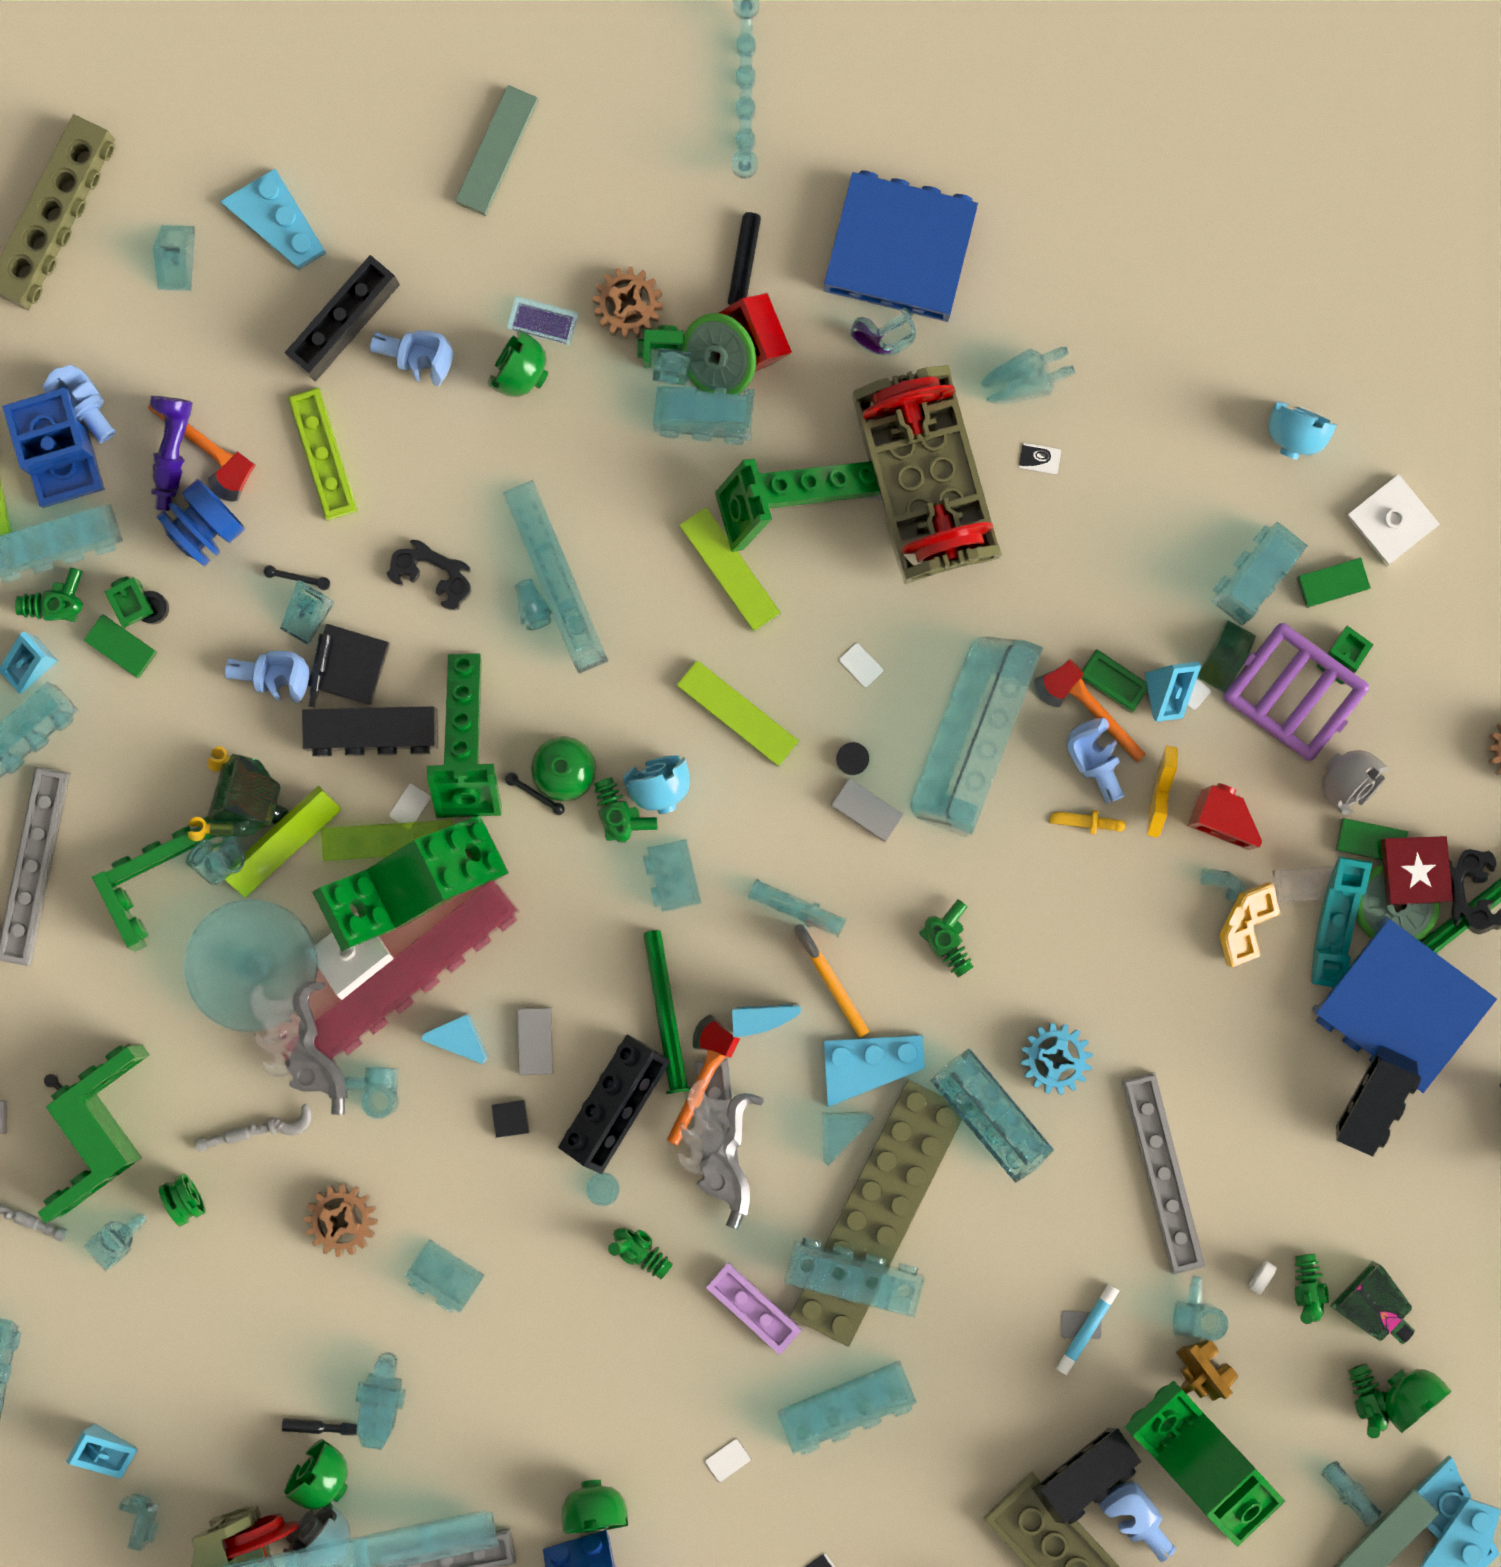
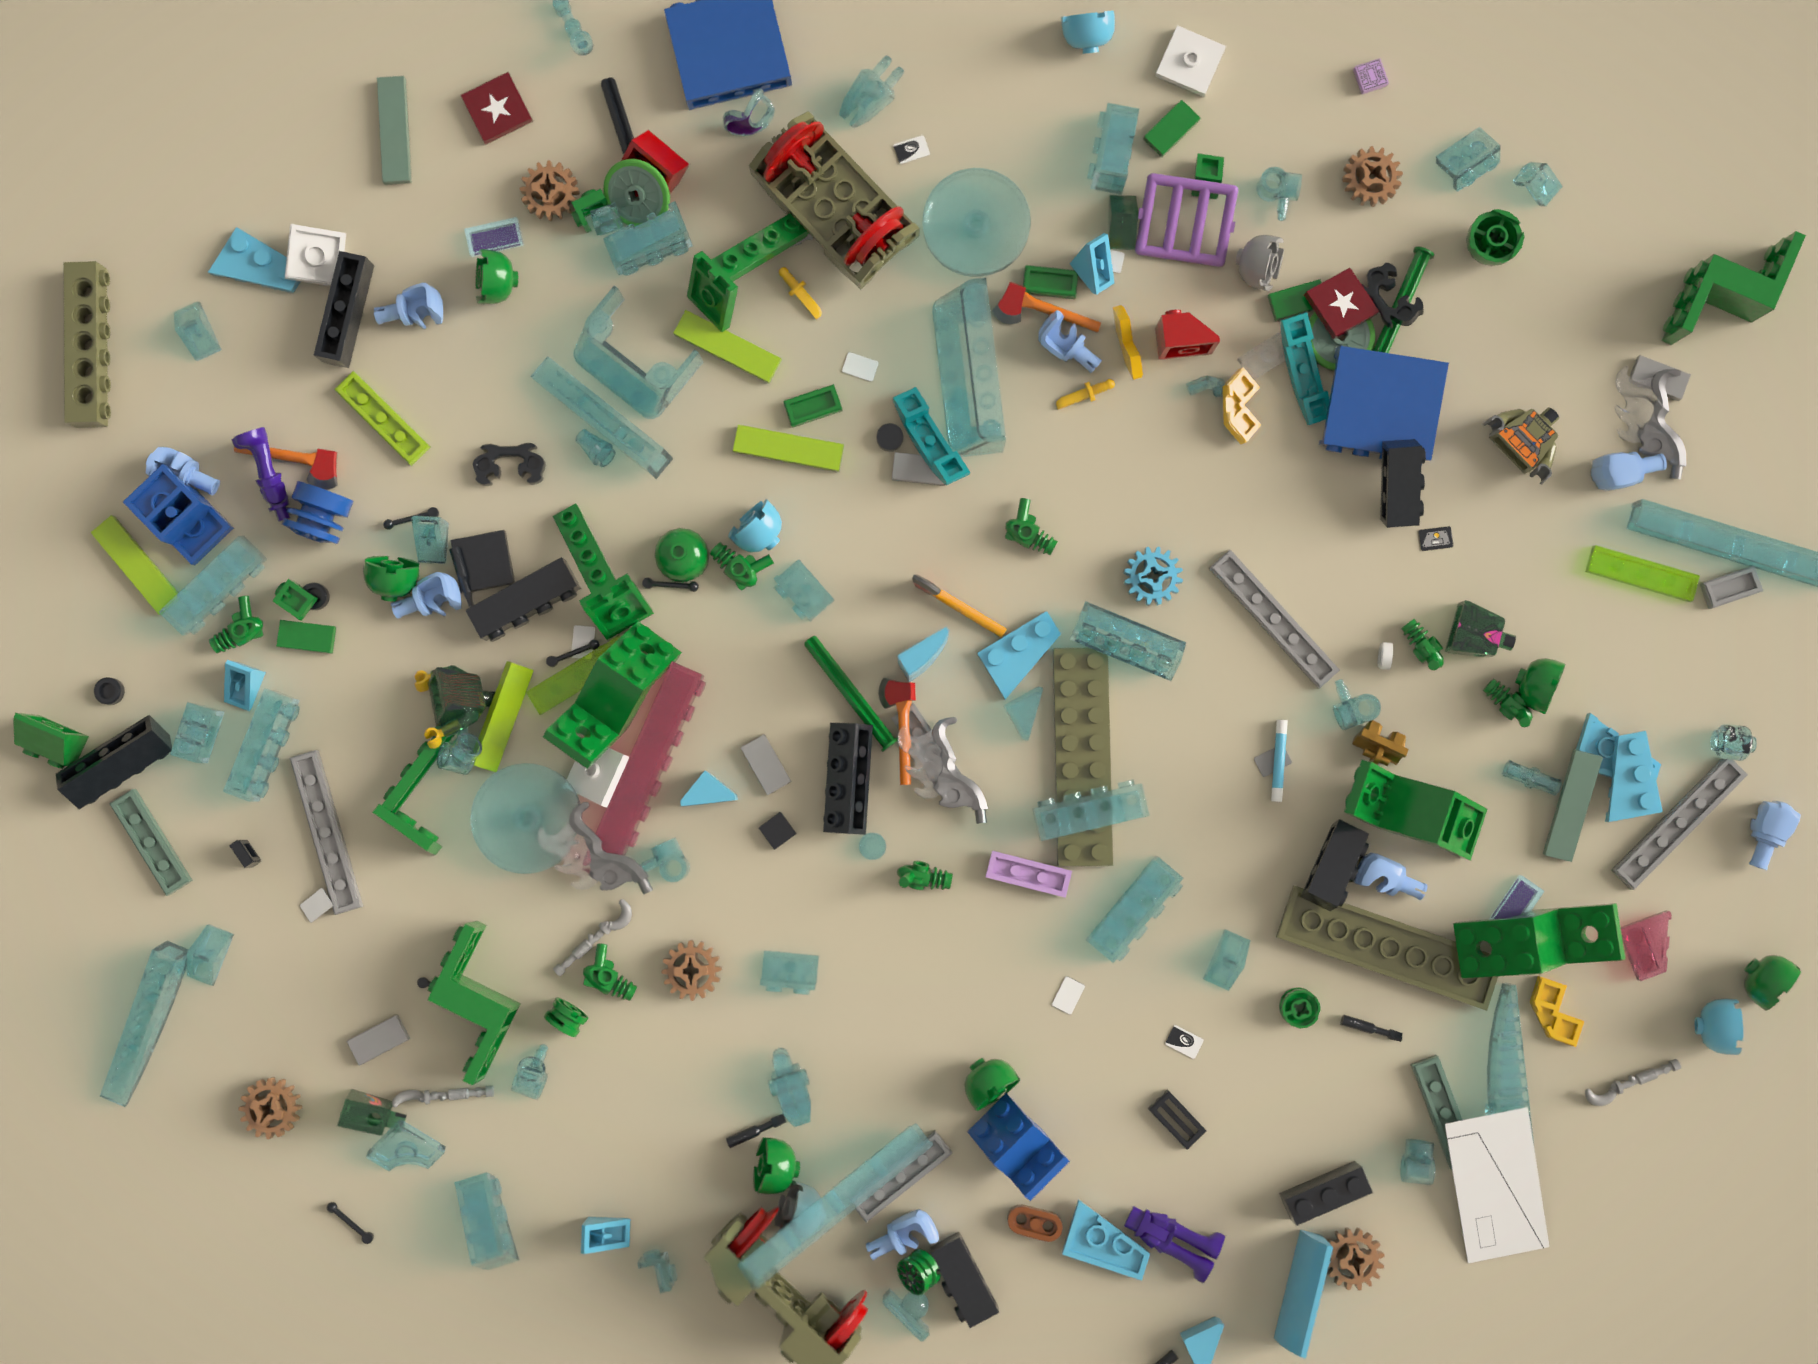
camera: 30 degrees left, 0 degrees up
clear light blue pin [748,879,846,938] -> none
none -> white plate [285,224,346,286]
none -> green cylinder [363,556,420,602]
none -> dark red tile [461,72,533,145]
none -> black hinge [546,639,600,667]
none -> clear light blue windscreen [573,285,703,419]
none -> green piece [583,944,637,1001]
none -> yellow piece [778,267,822,320]
none -> green tile [783,384,843,428]
none -> teal slope [892,387,970,486]
none -> clear light blue dish [923,168,1031,277]
none -> clear light blue slope [1203,929,1251,991]
none -> clear light blue piece [1257,167,1302,221]
none -> black sticker [1419,526,1454,551]

